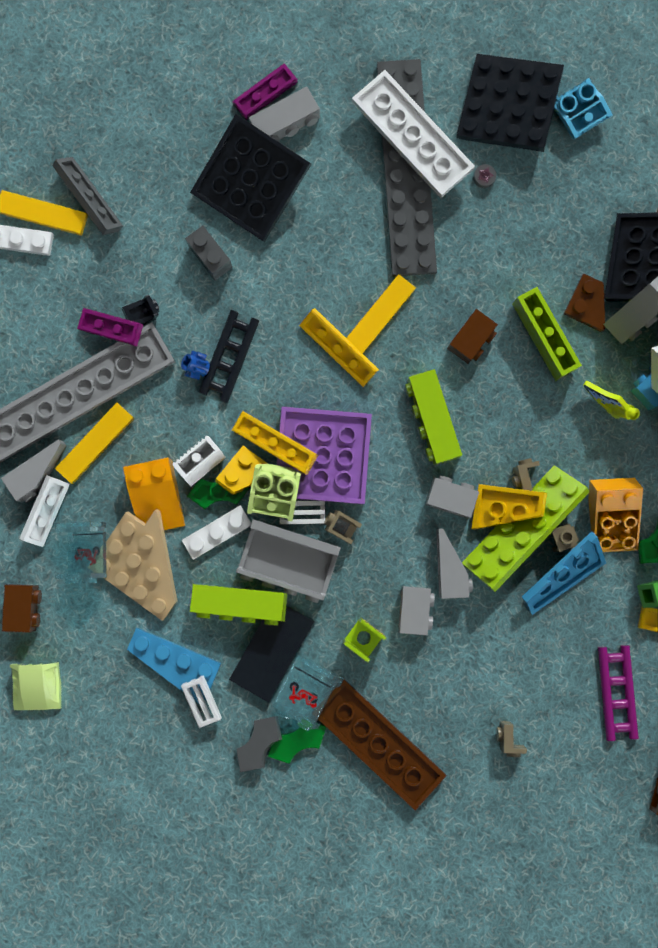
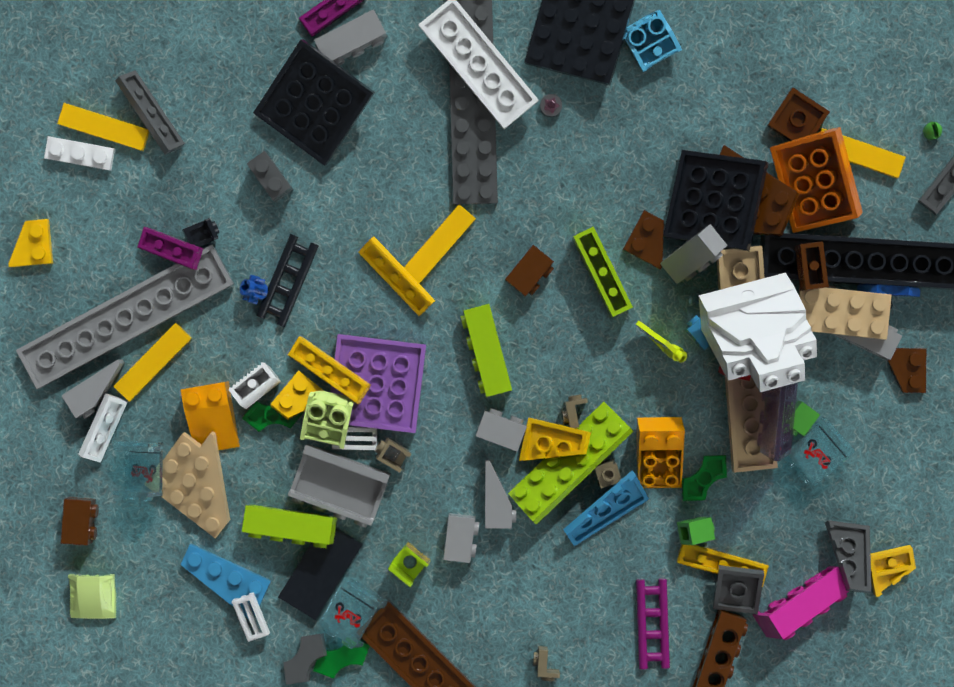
camera: 10 degrees right, 5 degrees up
white plate [182,505,252,560] -> none

